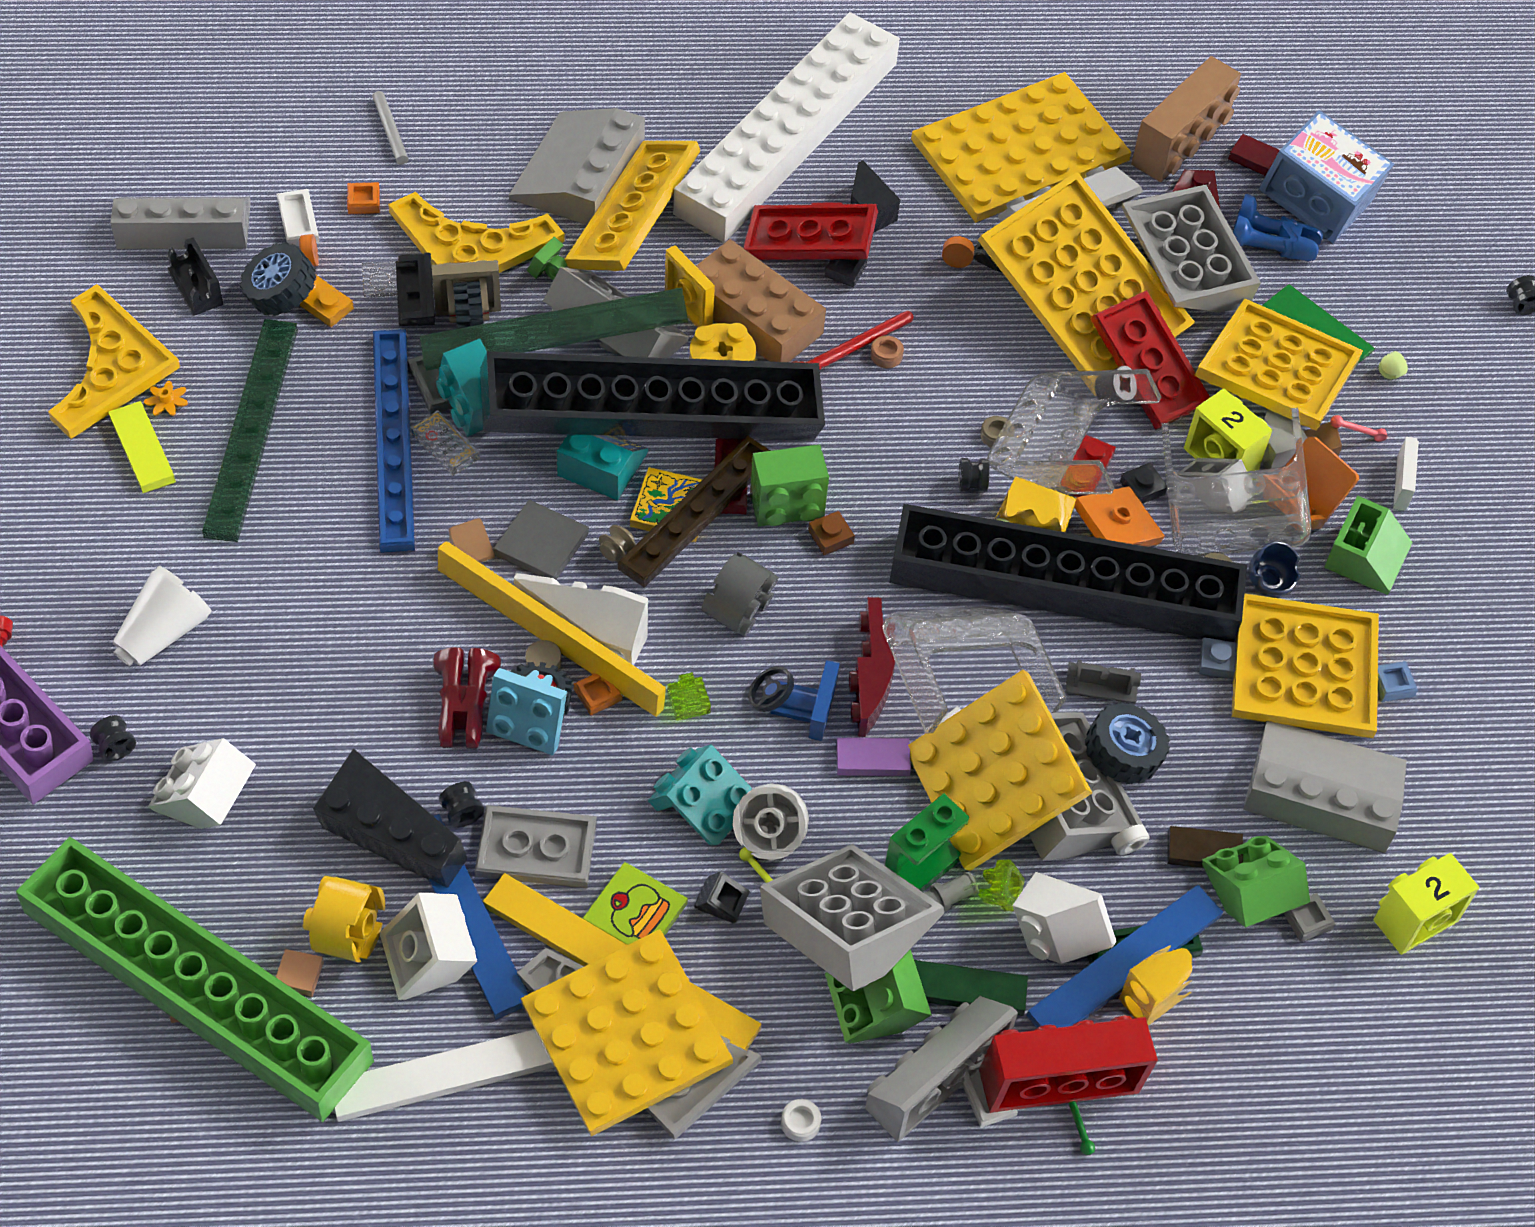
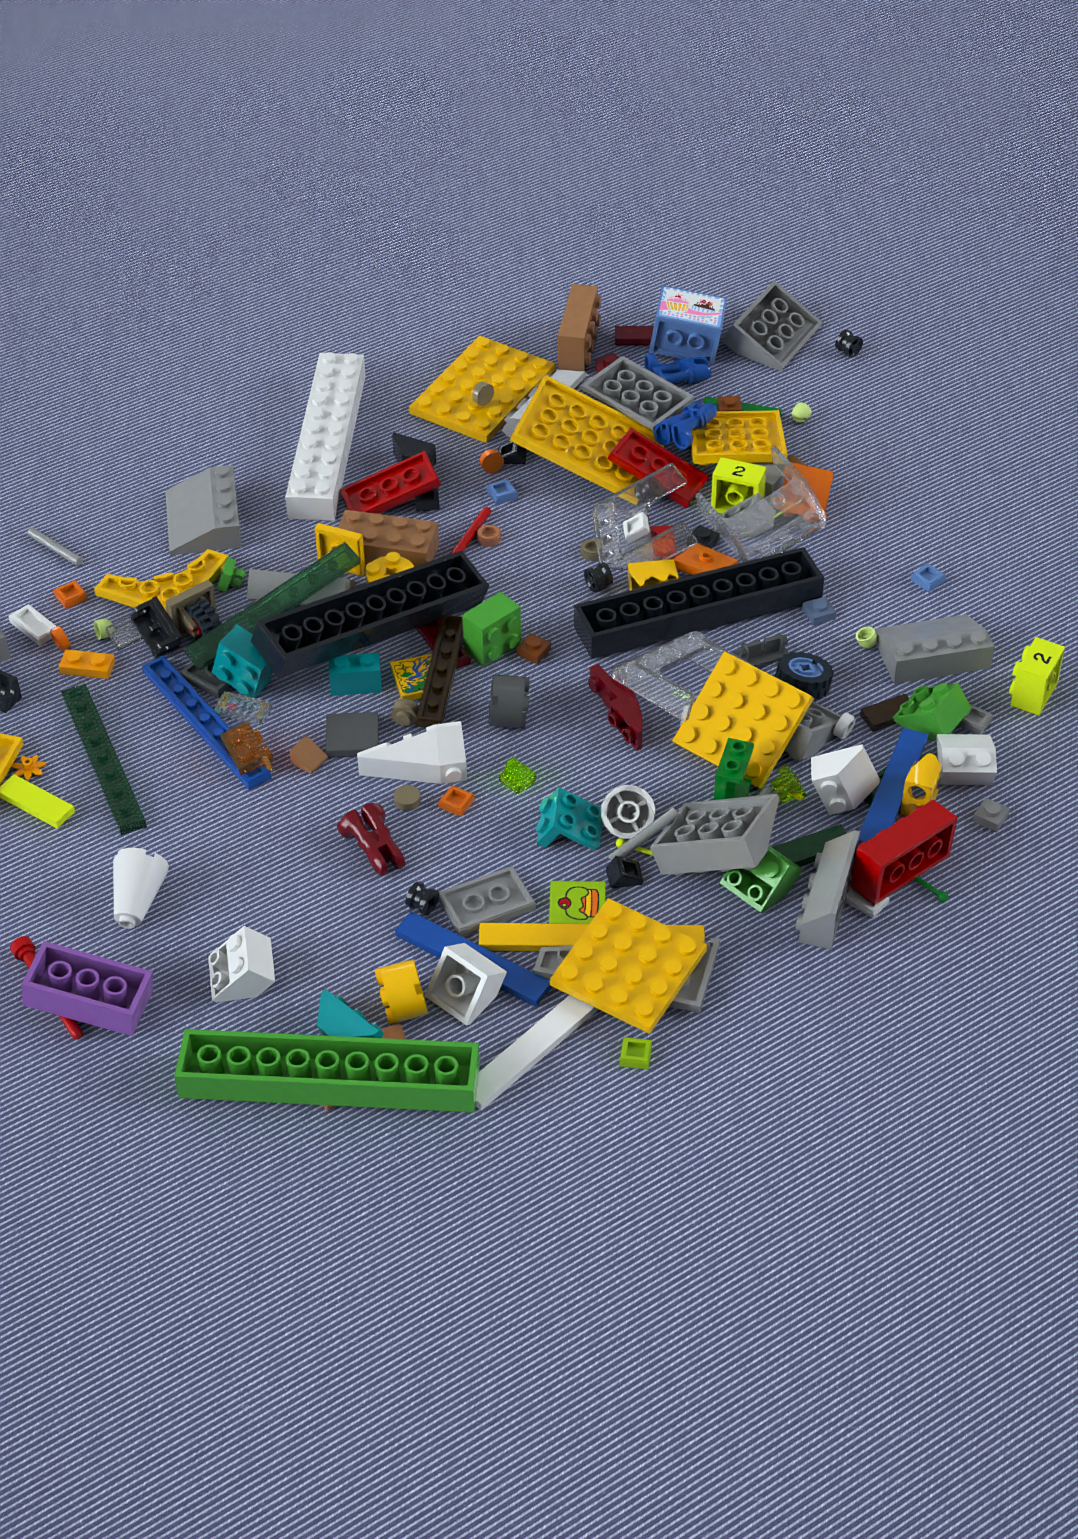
camera: 25 degrees left, 10 degrees down
black wheel [89,715,136,762] -> none
black wheel [240,242,316,316] -> none
black wedge [313,748,468,888] -> none
yellow tile [438,541,666,717] -> none
medium azure plate [486,662,573,755] -> none
yellow plate [565,141,701,271] -> none
blue piece [748,660,840,741] -> none
white tile [781,1099,821,1142] -> none
medium lavender tile [836,738,911,776] -> none
yellow plate [1231,594,1379,738] -> none
dark blue hair [1248,541,1301,598] -> none
bright green slope [1324,495,1413,595] -> none
coral hinge [1330,415,1387,442] -> none
white tile [1393,437,1419,511] -> none
none -> yellowish green hinge [94,619,114,640]
none -> clear orange bracket [220,721,274,775]
none -> teal slope [317,989,384,1038]
none -> dark tan tile [472,382,494,406]
none -> medium blue tile [486,479,518,505]
none -> light grey bar [608,807,679,861]
none -> lime tile [620,1037,652,1070]
none -> white tile [623,512,650,543]
none -> blue piece [654,401,717,450]
none -> dark orange plate [717,395,742,412]
none -> light grey slope [721,280,823,371]
none -> yellowish green hinge [855,627,877,649]
none -> white slope [936,734,997,785]
none -> light grey plate [973,798,1010,832]

